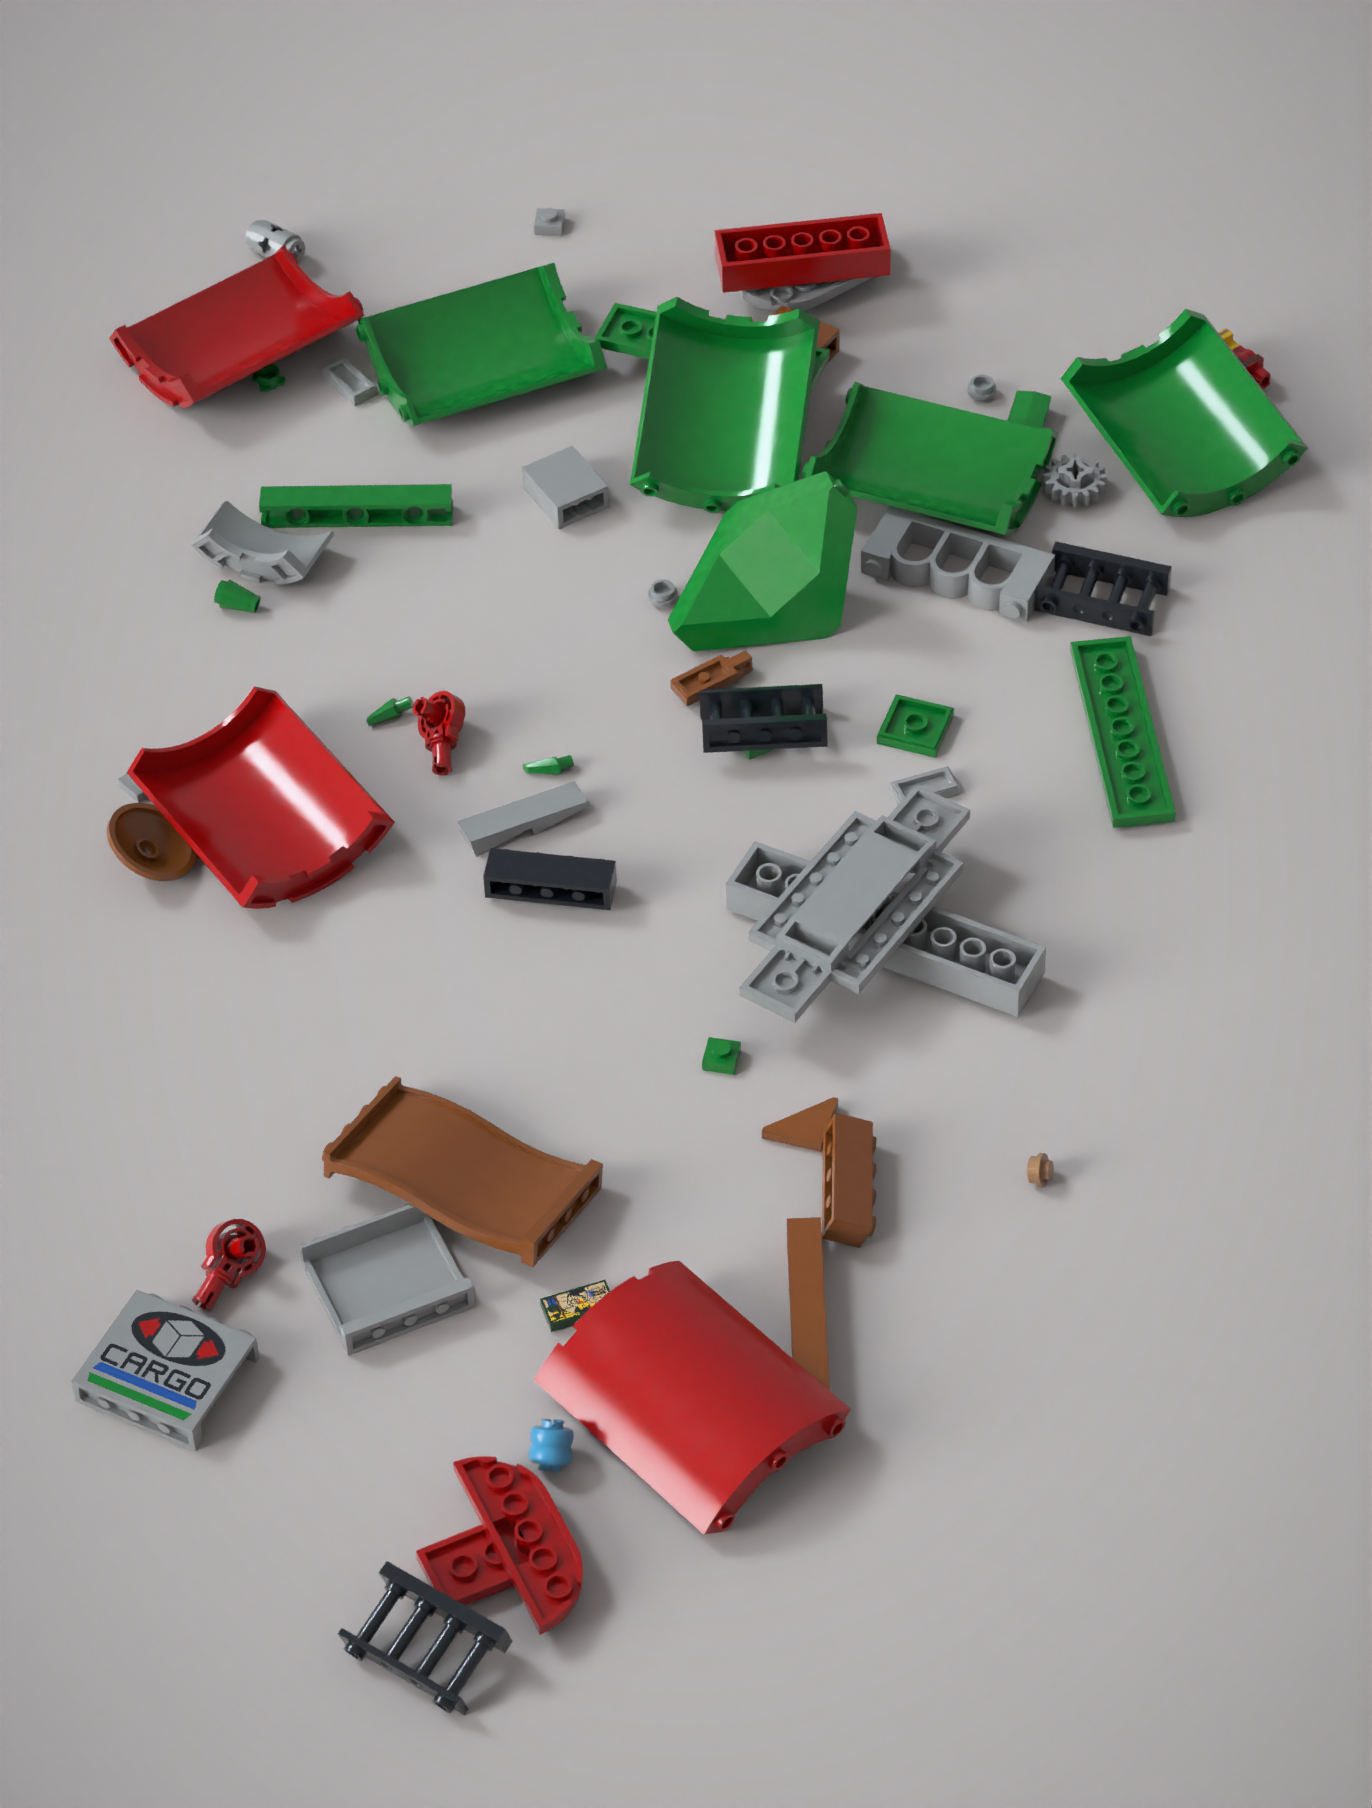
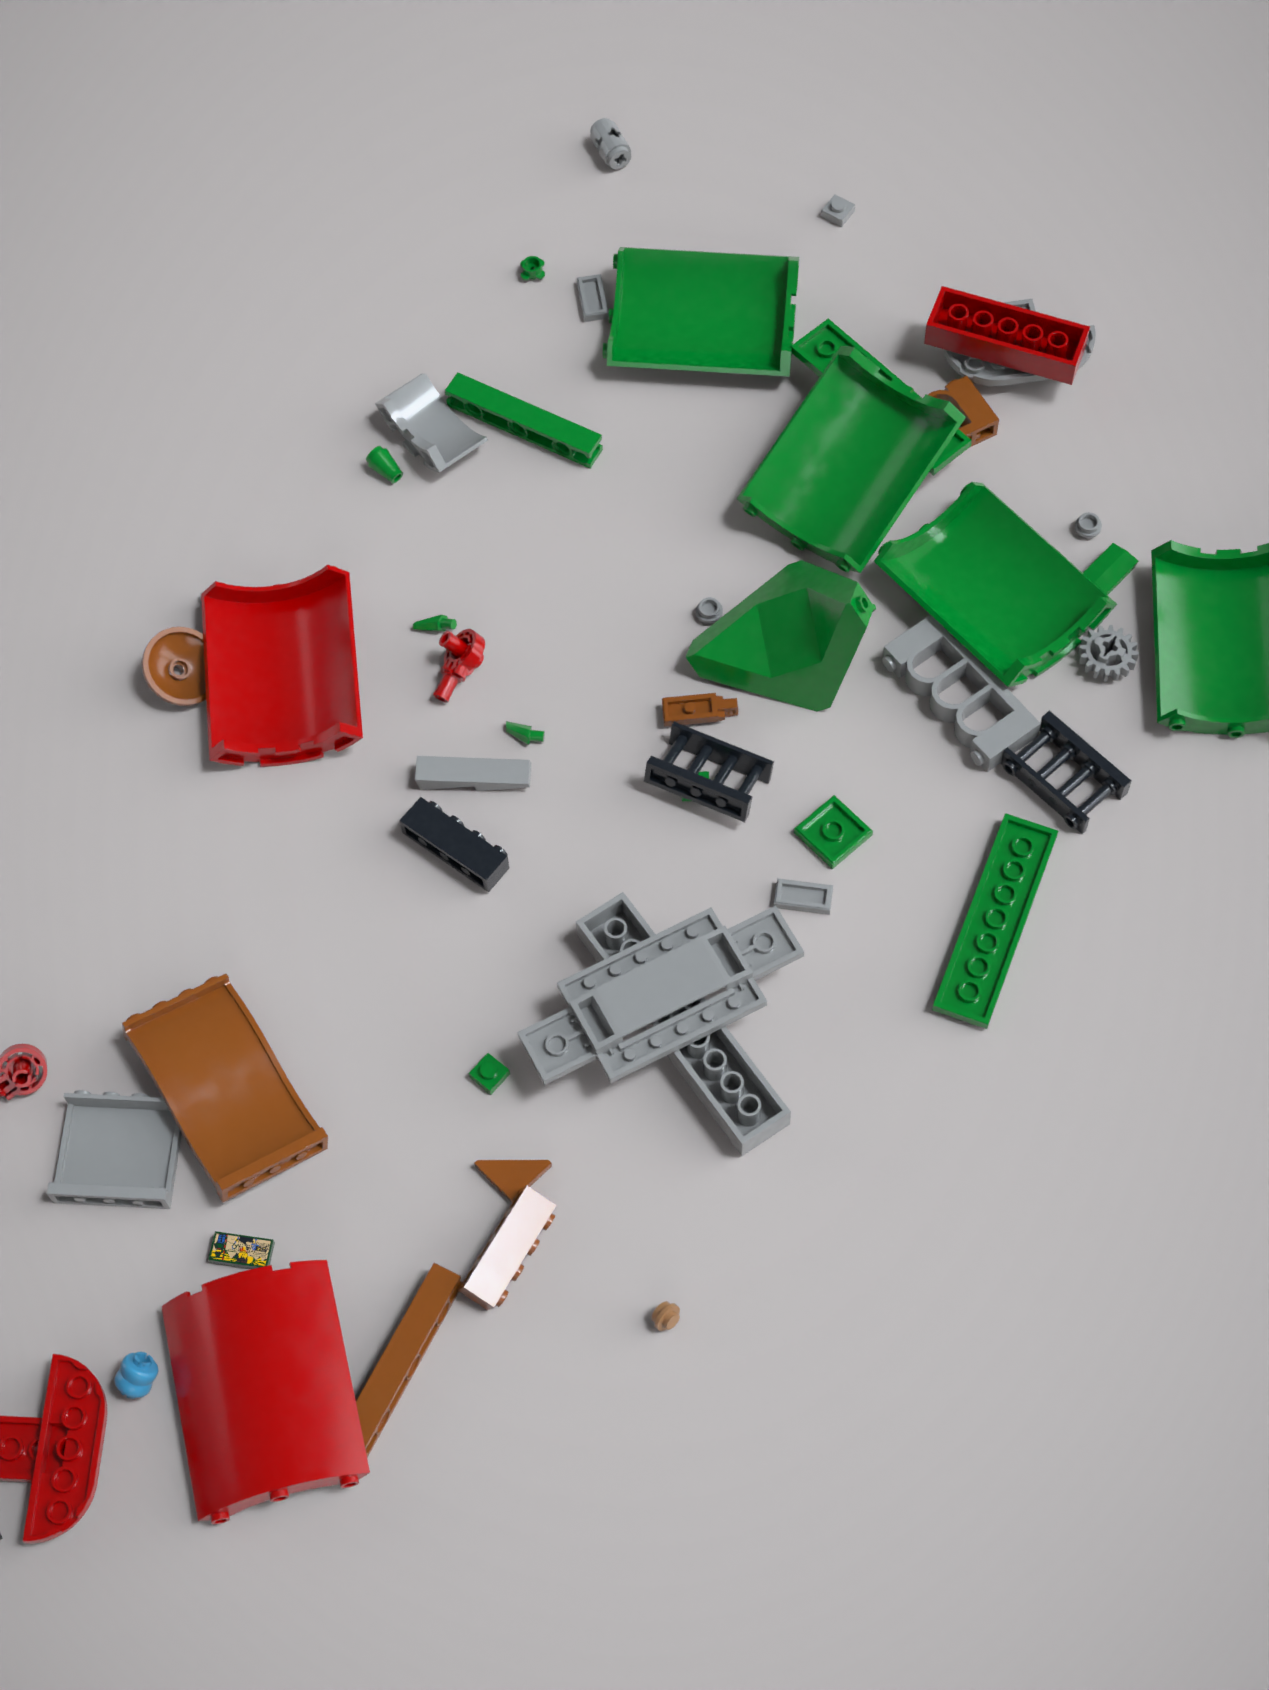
camera: 30 degrees right, 15 degrees up
red panel [109,245,365,408] -> none
light grey brick [522,446,609,529] -> none

